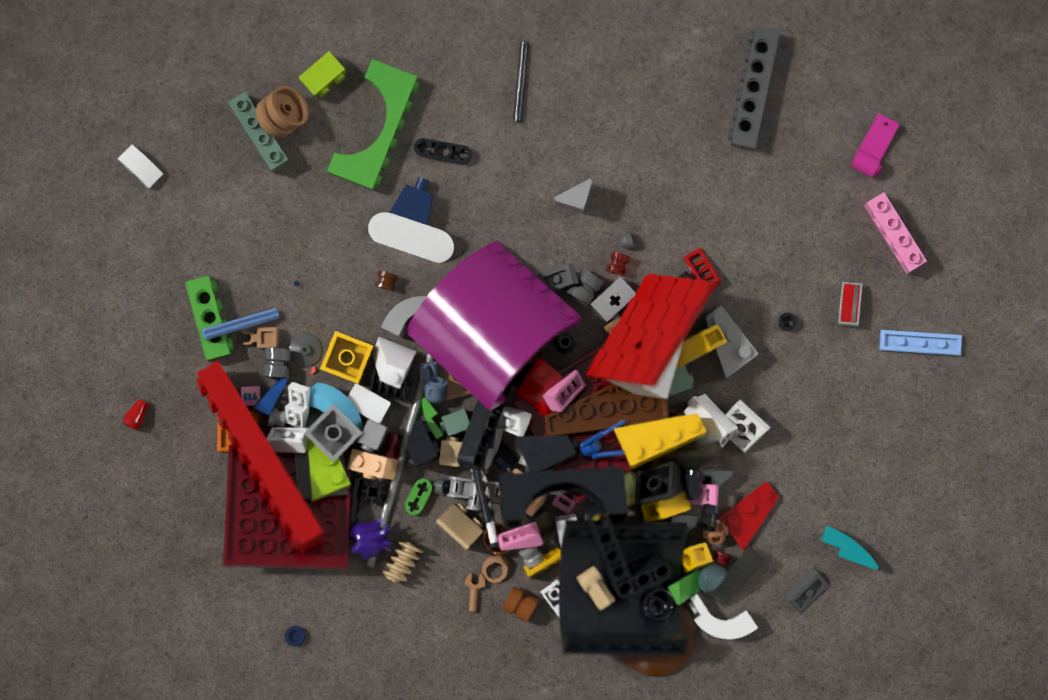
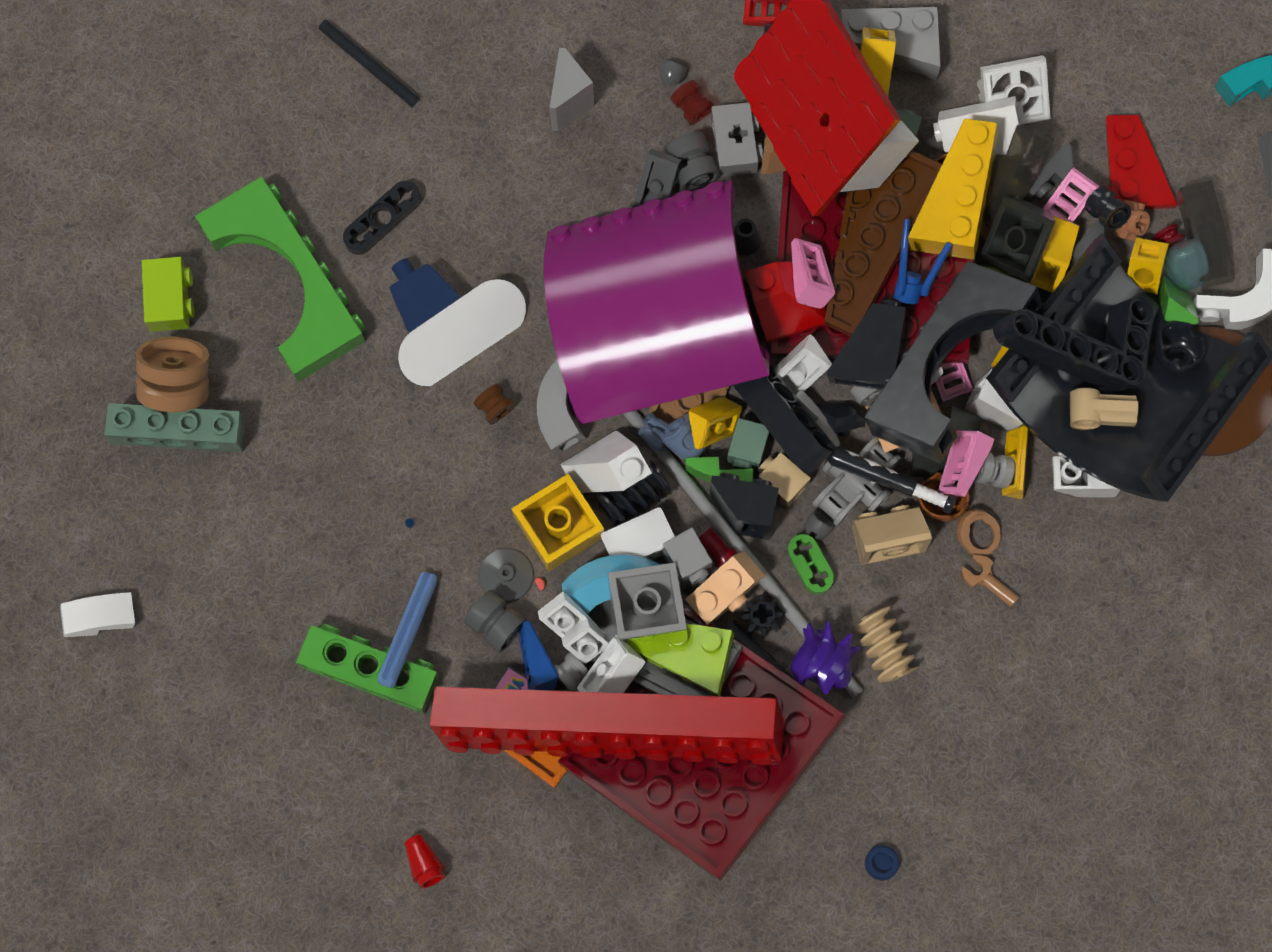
camera: 50 degrees left, 10 degrees down
medium nougat plate [243,327,279,349] -> none
dark orange wheel [501,586,539,623] -> none
black cone [684,470,704,500] -> none
none -> yellow slope [689,397,742,450]

